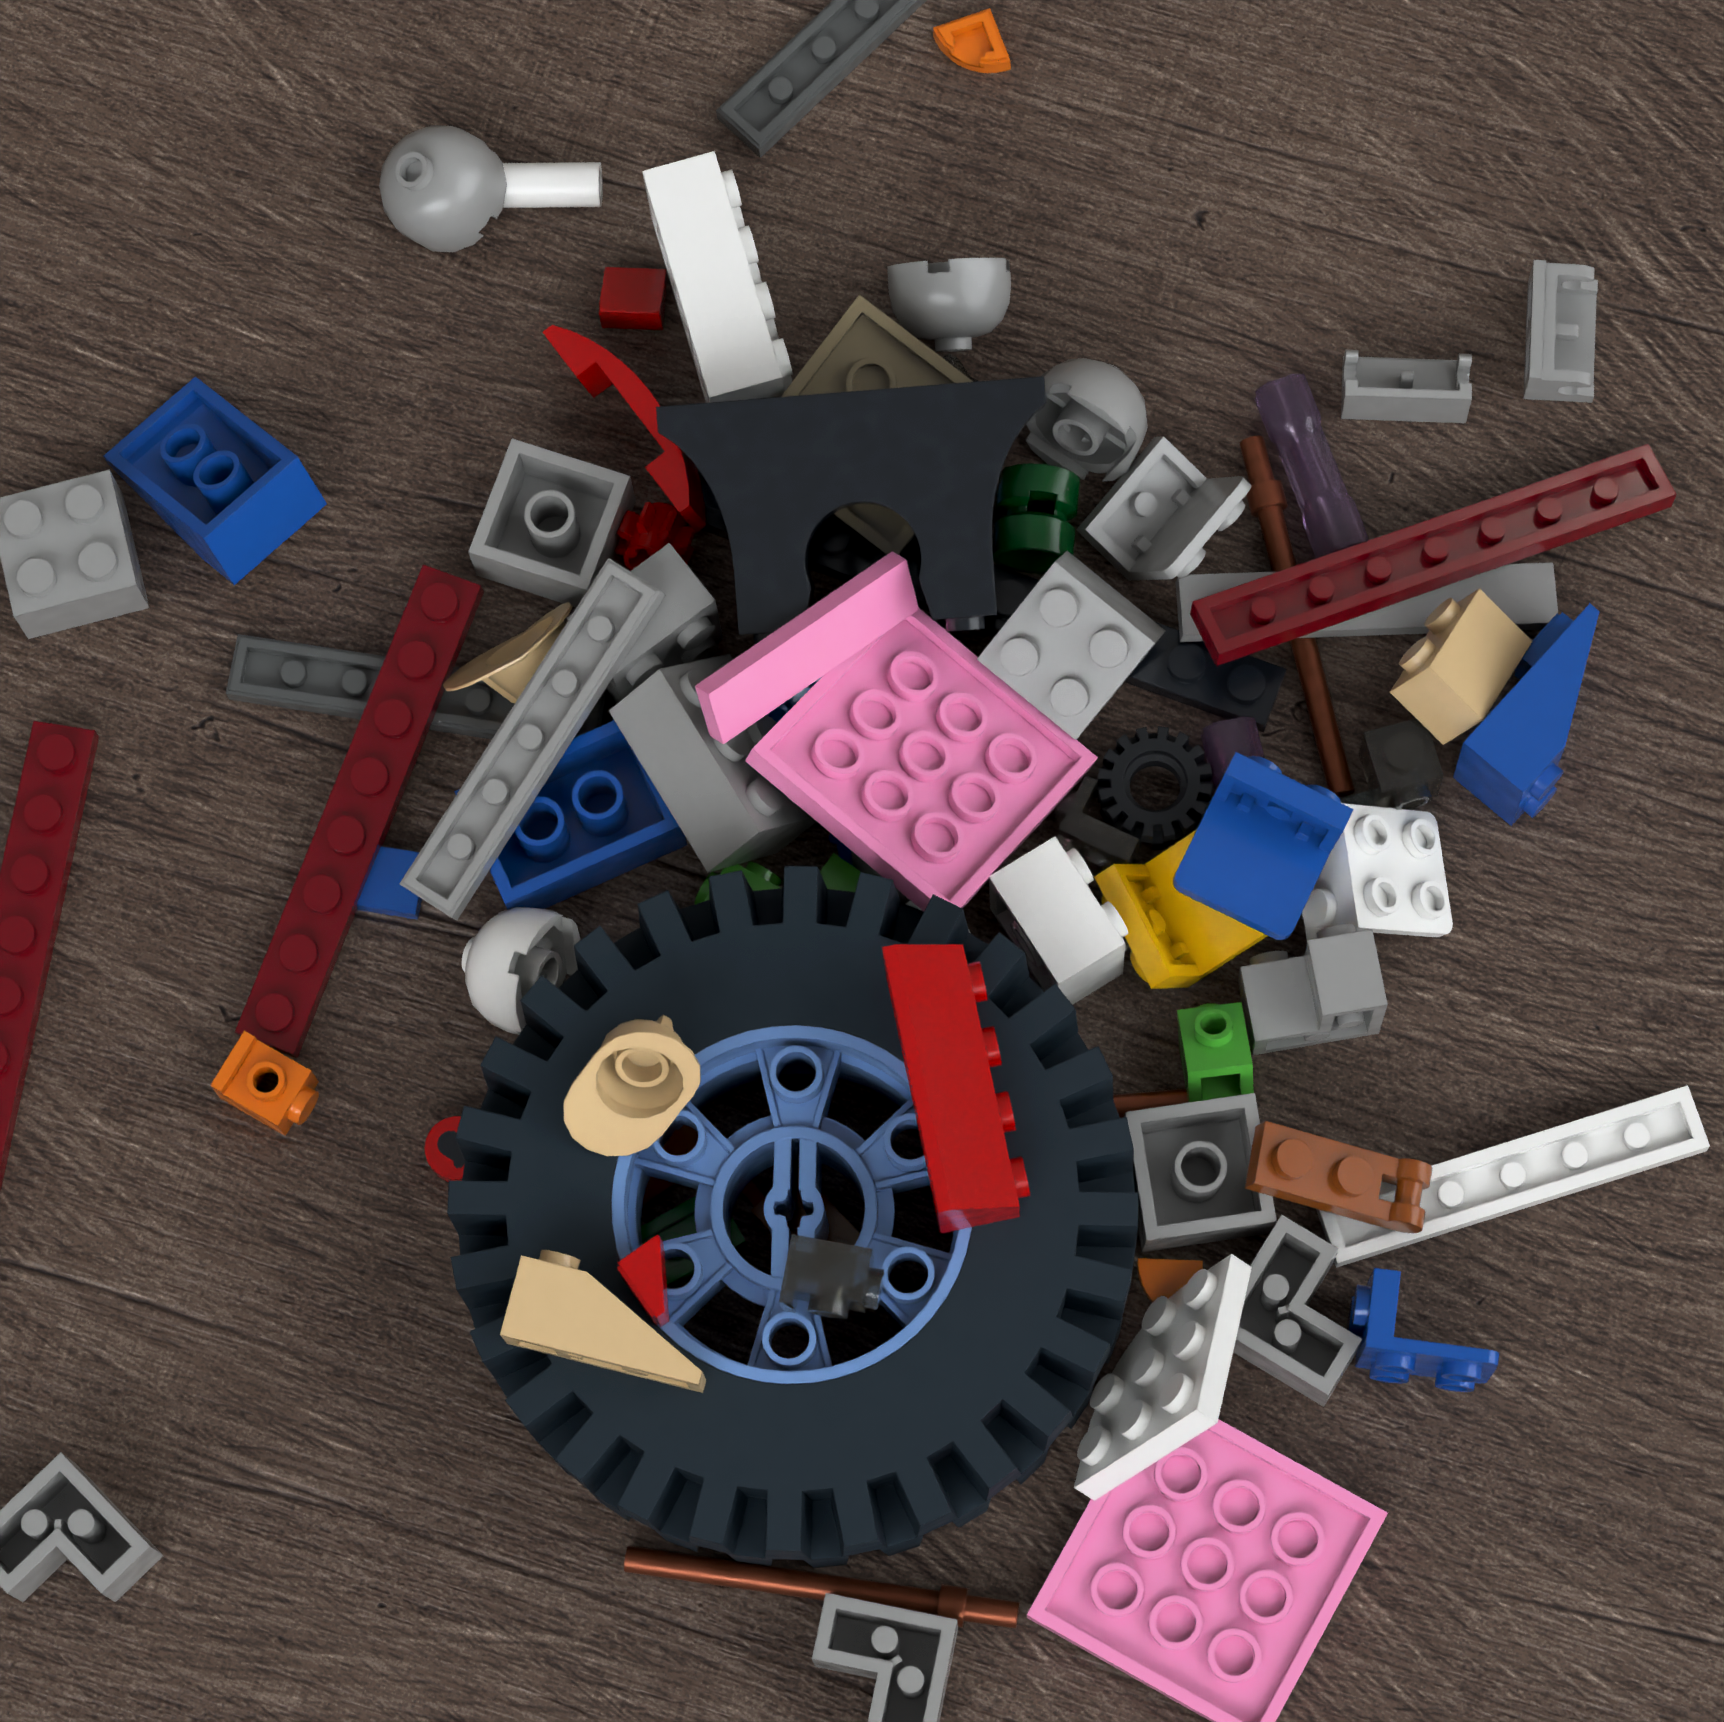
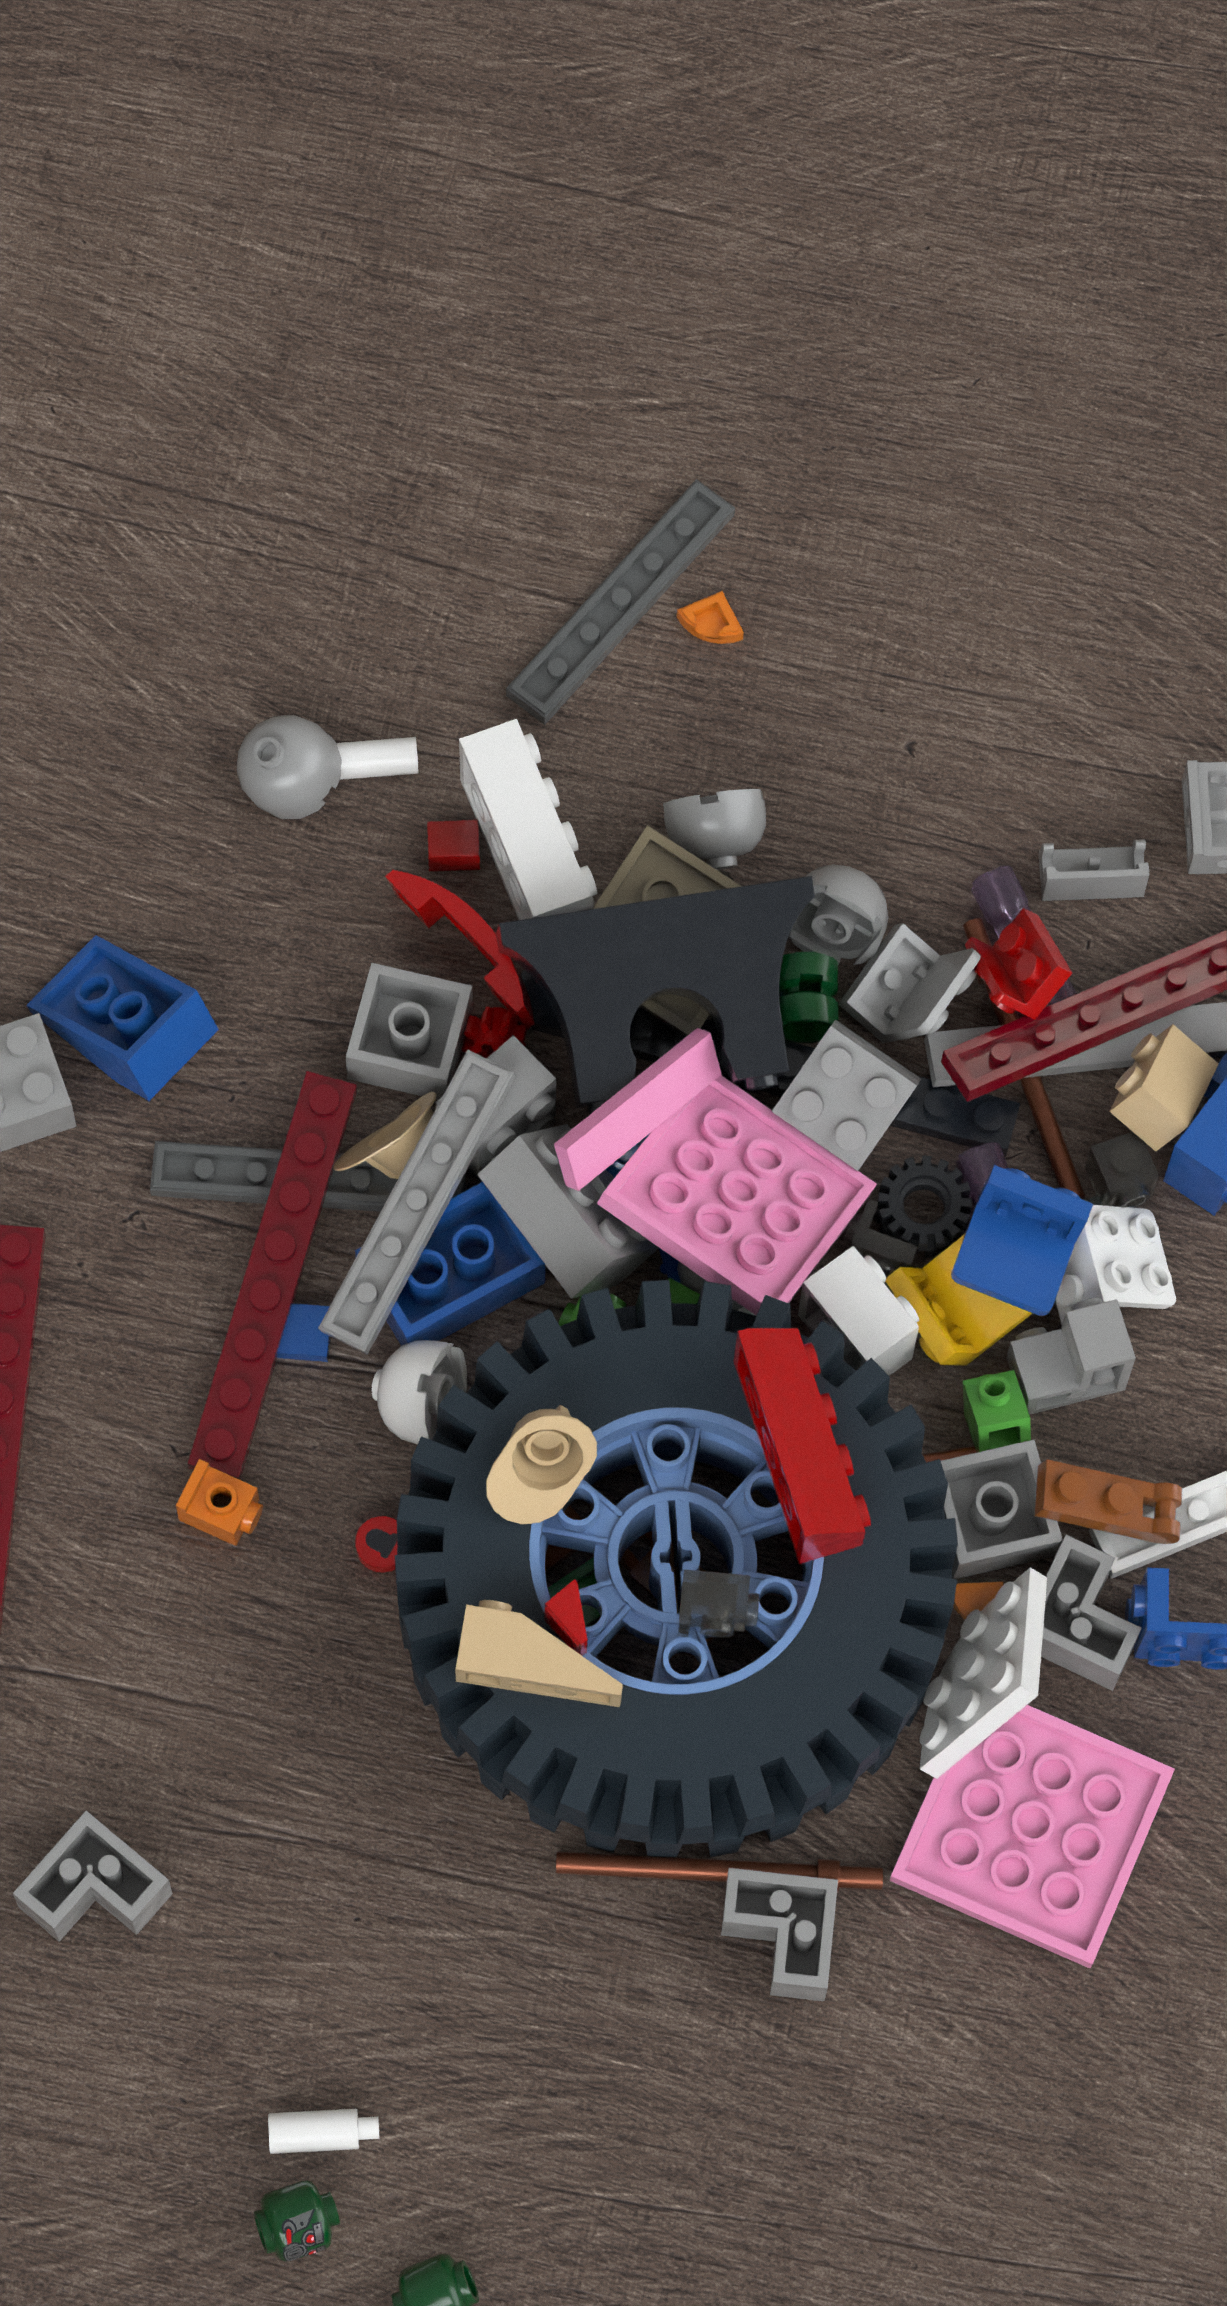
camera: 15 degrees left, 5 degrees down
none -> red bracket [965,908,1072,1020]

